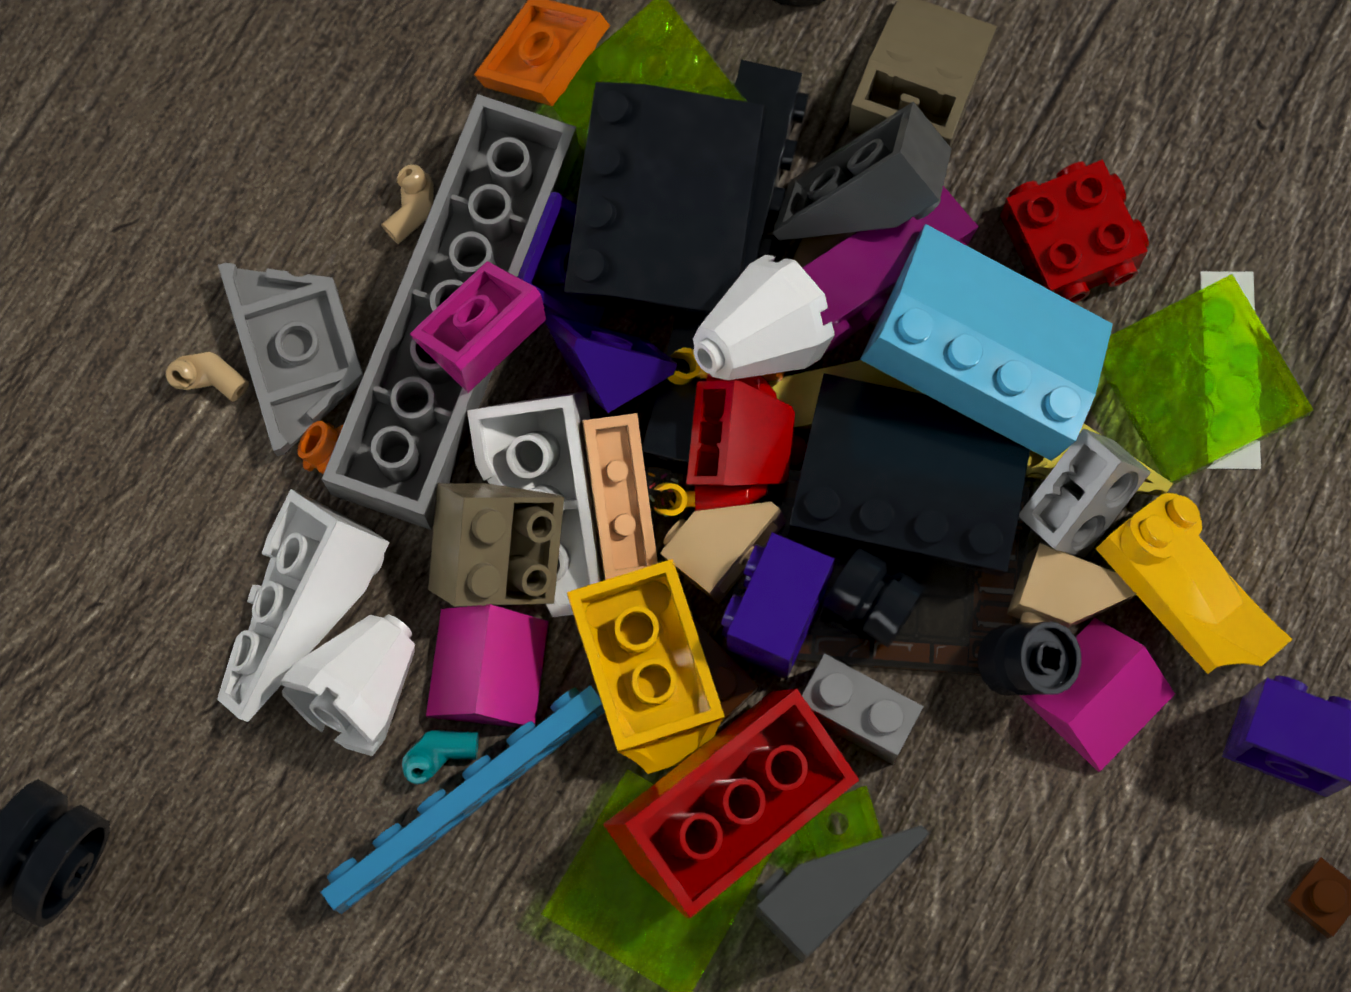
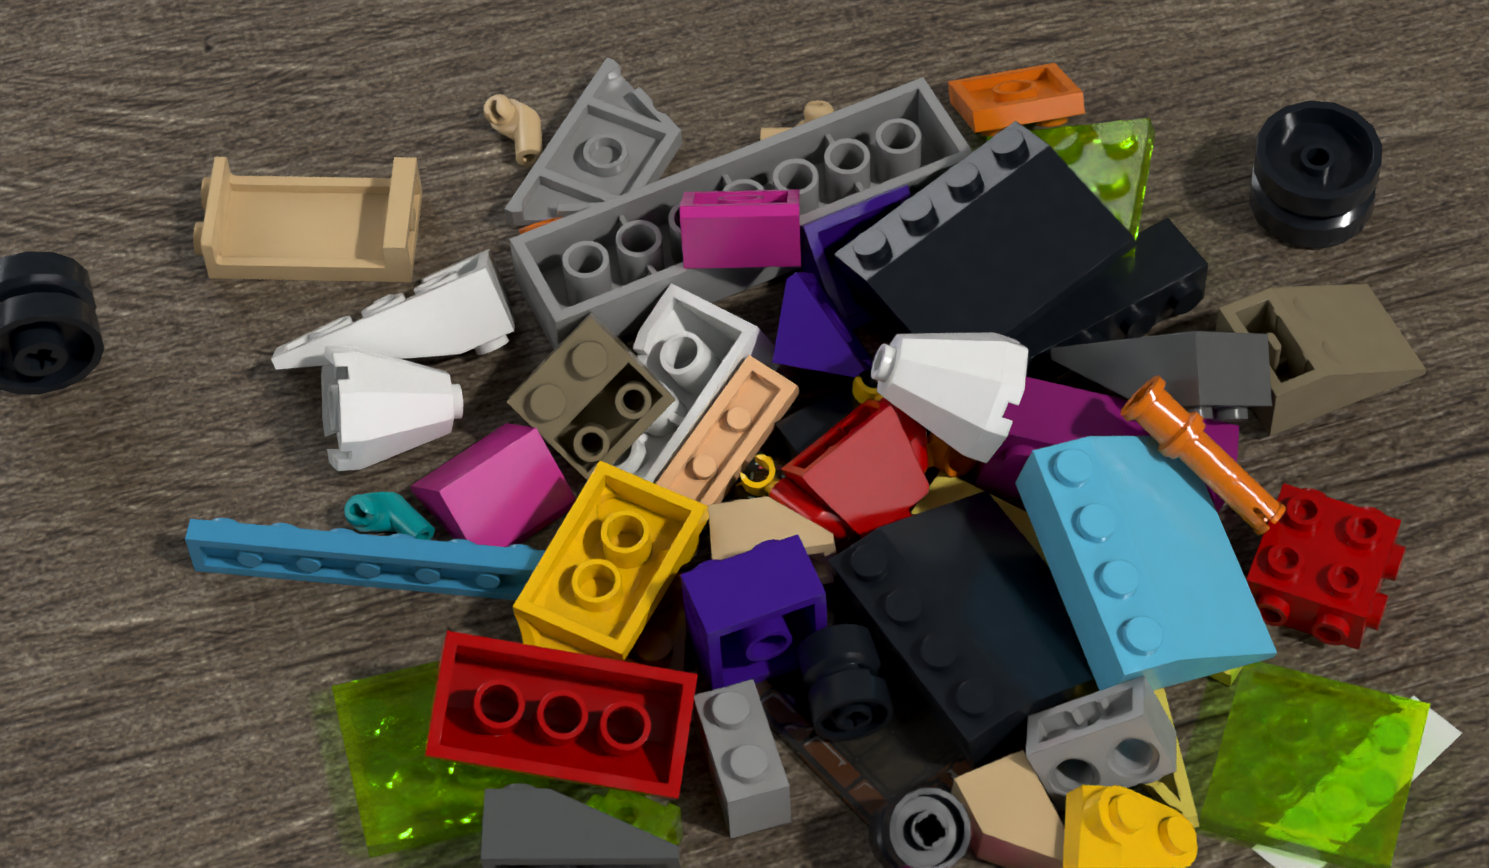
camera: 45 degrees right, 20 degrees down
none -> tan panel [193,157,423,282]
none -> orange pin [1120,375,1286,536]

